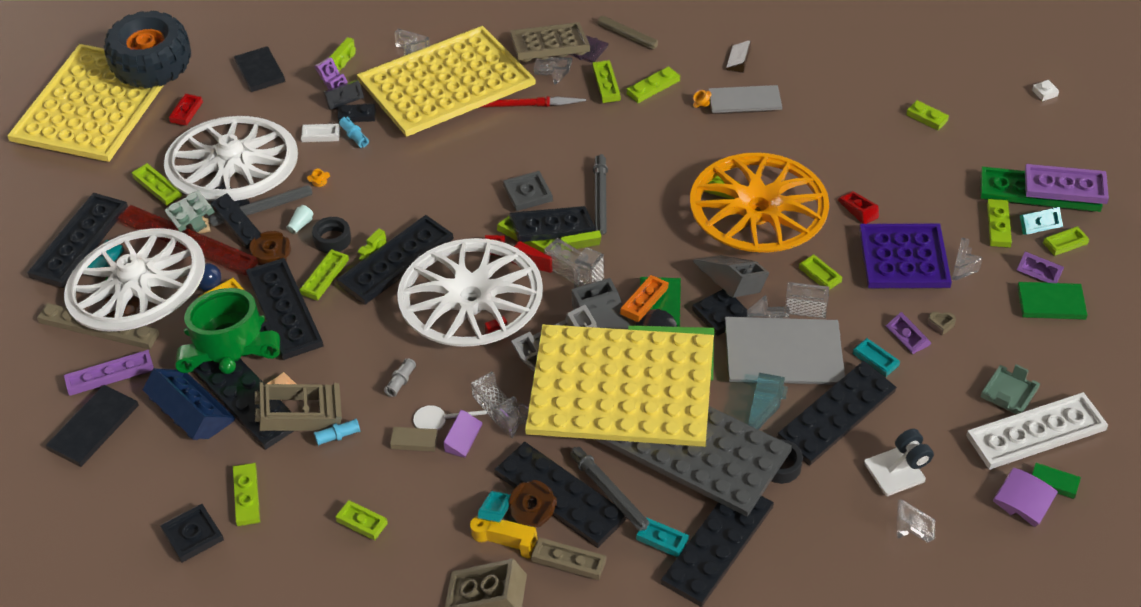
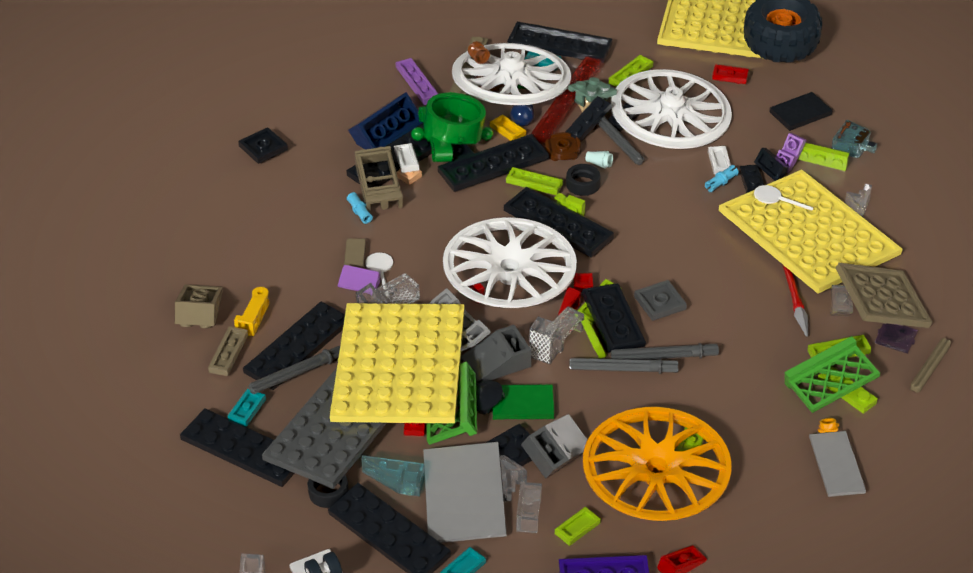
camera: 85 degrees right, 5 degrees down
black tile [46,385,139,467] -> none
lime plate [233,463,260,526] -> none
light orange plate [307,168,330,187] -> none
lime plate [336,500,388,540] -> none
light grey pin [384,358,416,397] -> none
teal tile [478,491,511,522] -> none
reddish brown plate [509,480,557,528] -> none
orange plate [620,275,669,322] -> none
slope [726,41,751,73] -> none
none -> white tile [394,143,419,173]
none -> dark orange wheel [468,41,490,64]
none -> dark grey axle [569,358,679,374]
none -> white piece [754,185,813,211]
none -> bright green fence [784,336,880,413]
none -> clear light blue torso [832,120,877,158]

